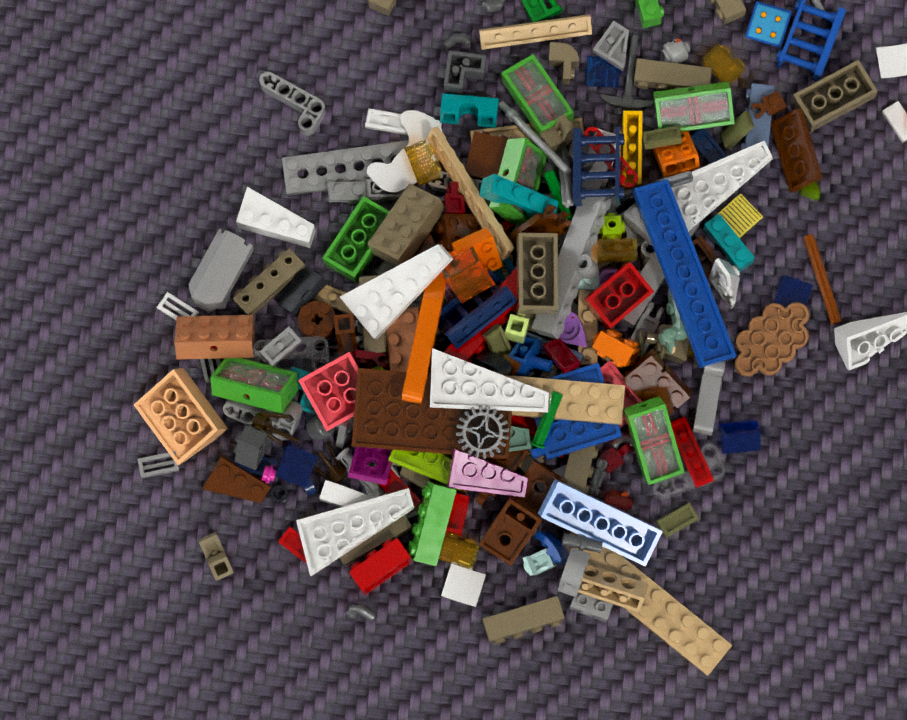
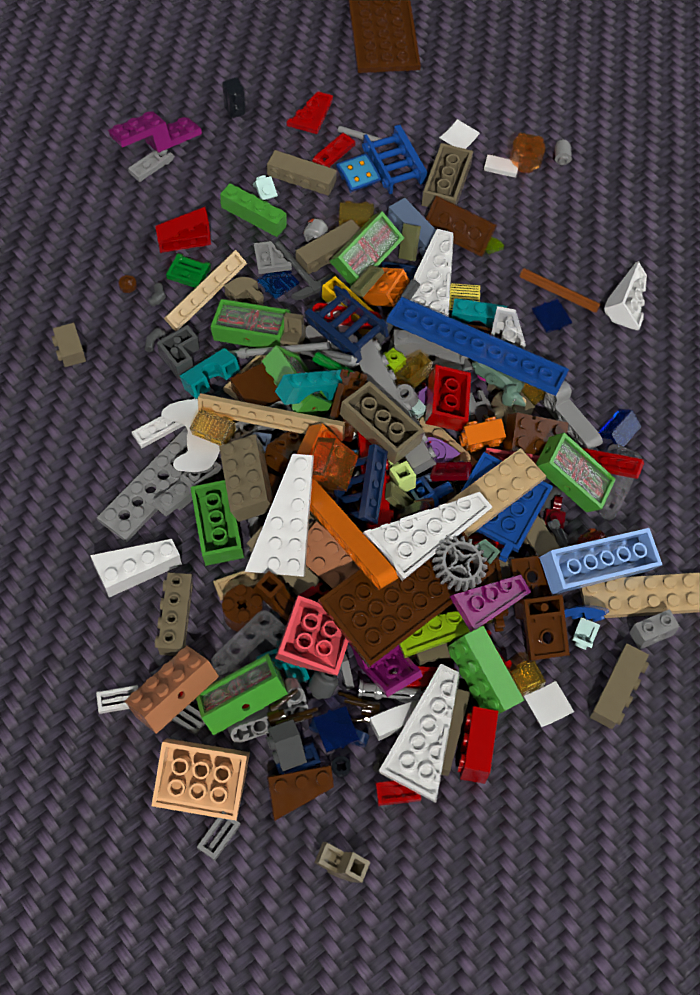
camera: 50 degrees left, 15 degrees down
light grey brick [188,229,254,313] -> none
light grey beam [259,72,326,136] -> none
light grey plate [259,327,302,367] -> none
dark pink plate [261,465,276,484] -> none
black piece [275,266,328,317] -> none
dark grey arm [346,605,376,621] -> none
dark red plate [444,181,465,214] -> none
green axle [530,391,563,449] -> none
light grey brick [558,548,590,597] -> none
dark grey pin [562,533,603,553] -> none
tan brick [578,564,649,613] -> none
olive tile [656,502,700,539] -> none
medium nougat plate [734,302,809,377] -> none
reddish brown plate [750,90,787,119] -> none

